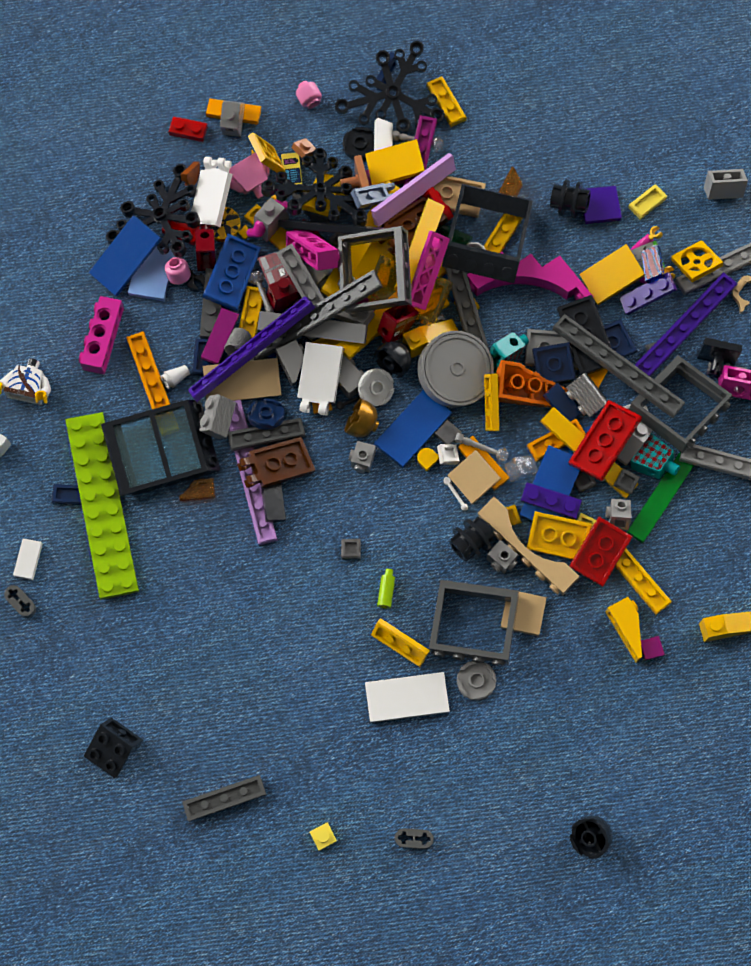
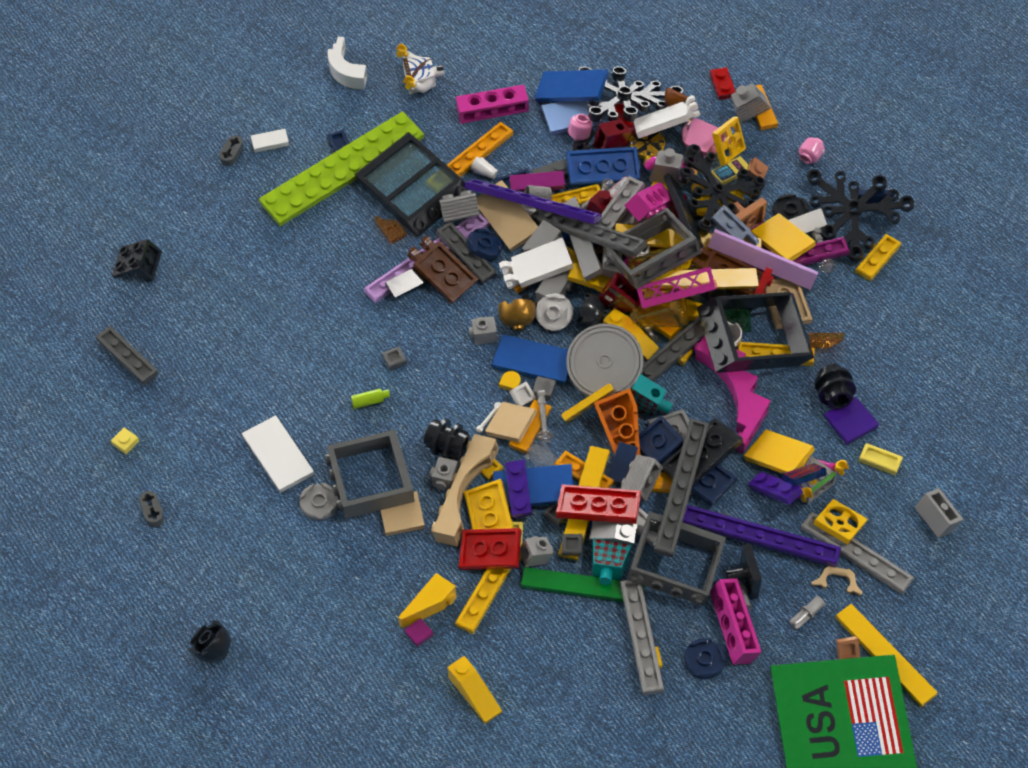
camera: 65 degrees right, 15 degrees down
yellow tile [371,618,430,667] -> none

